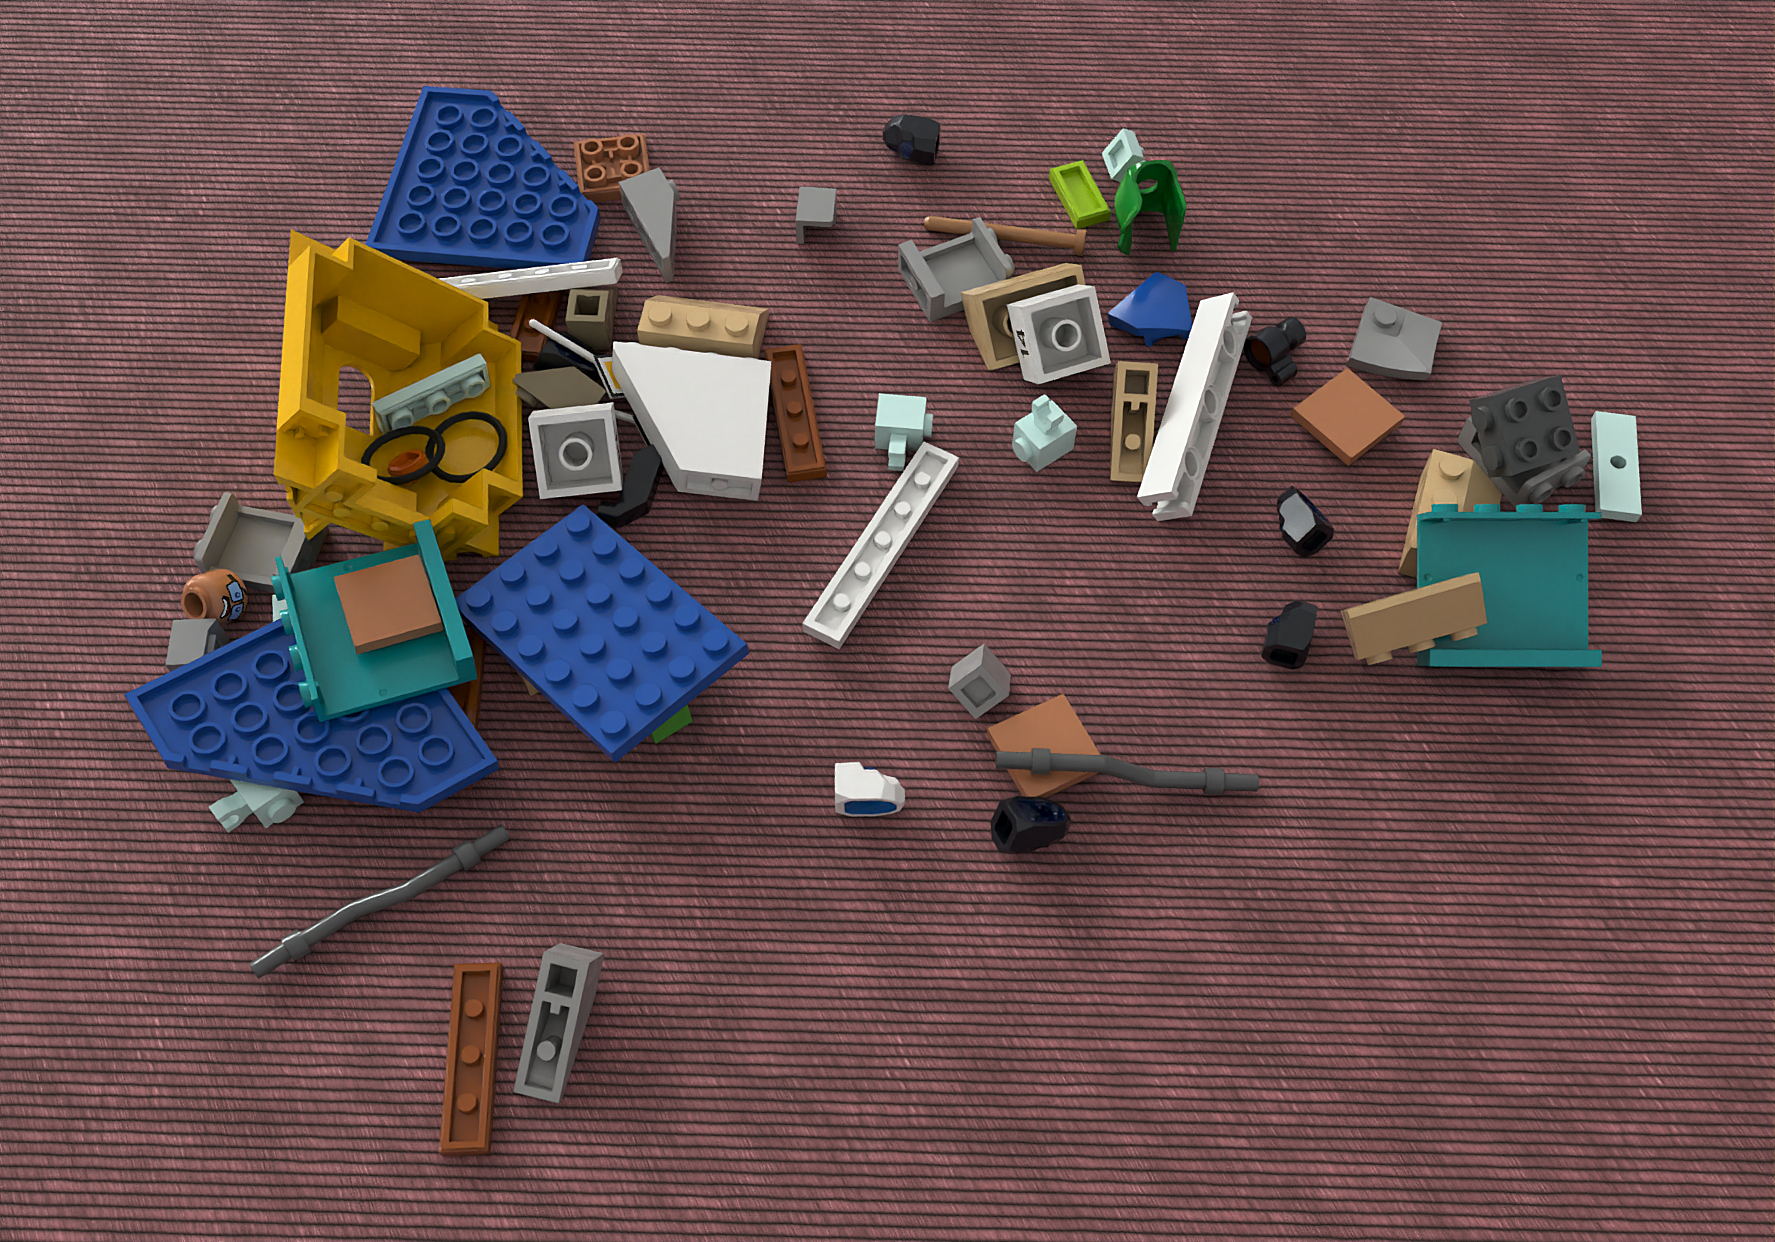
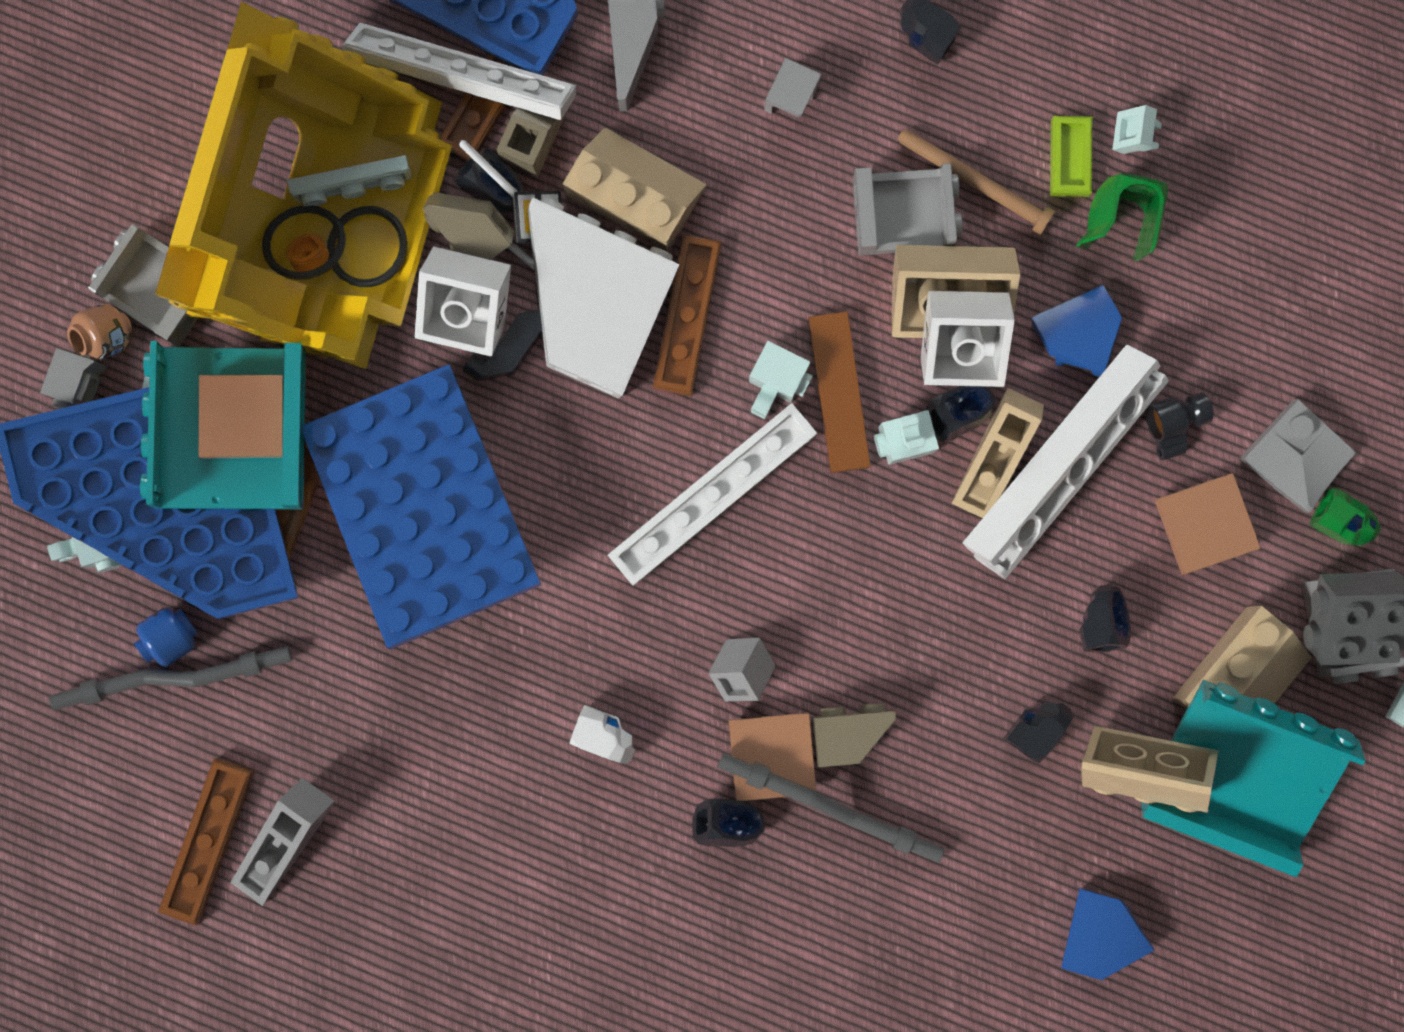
camera: 25 degrees right, 25 degrees up
none -> blue head [134,607,198,666]
none -> dark orange tile [808,311,870,474]
none -> dark tan slope [812,703,896,767]
none -> rock [925,386,996,443]
none -> blue slope [1061,888,1155,980]
none -> green rock [1309,488,1381,546]

